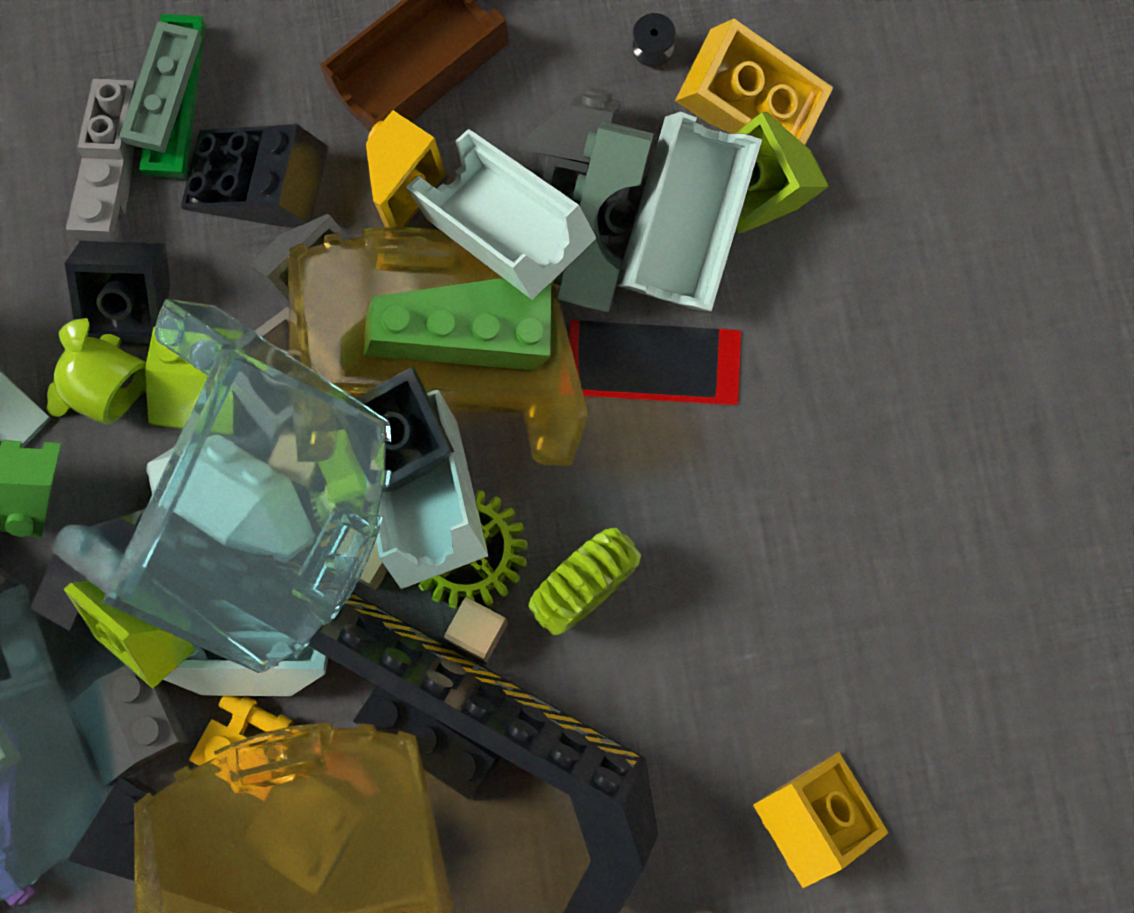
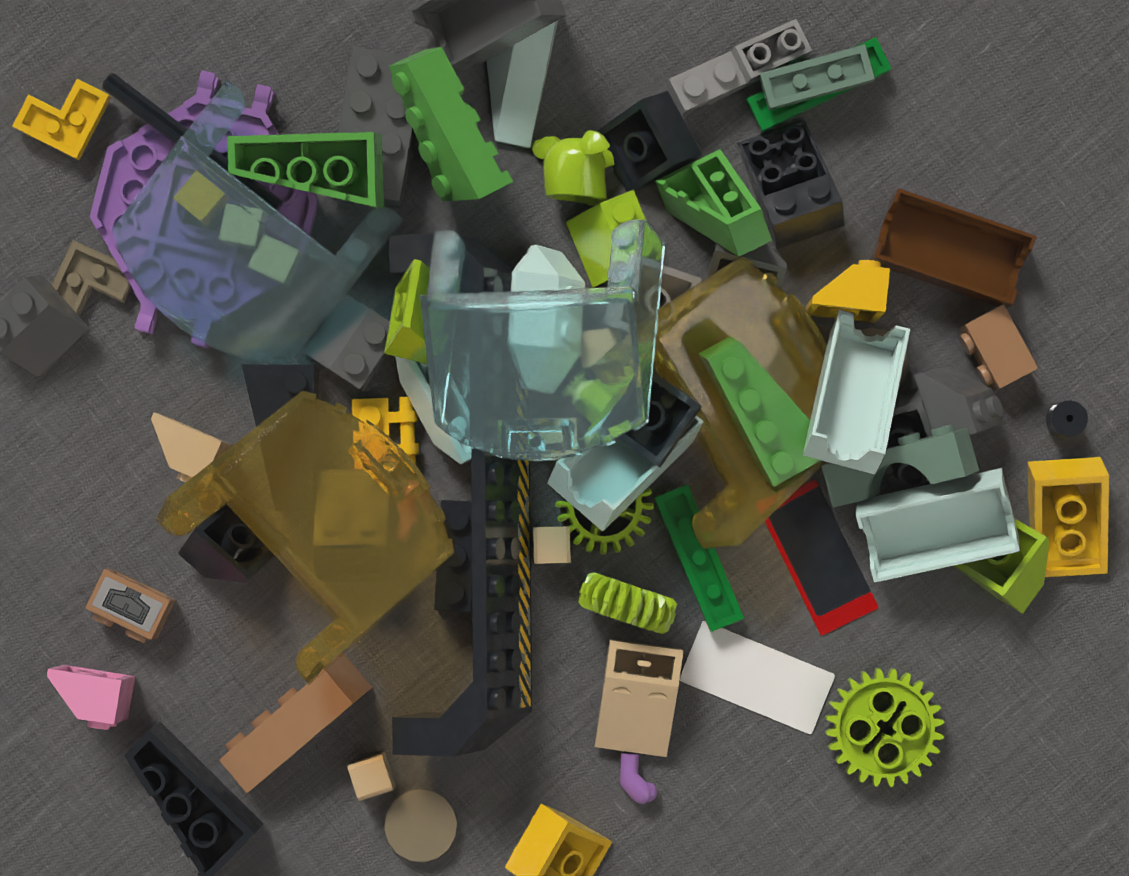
camera: 55 degrees right, 10 degrees up
none -> tan slope [594,639,683,757]
none -> medium lavender arm [620,753,657,804]
none -> green plate [654,484,744,632]
none -> bright green wedge [656,149,772,257]
none -> white sticker [680,621,835,734]
none -> lime gear [825,668,944,787]
none -> medium nougat brick [959,304,1038,391]

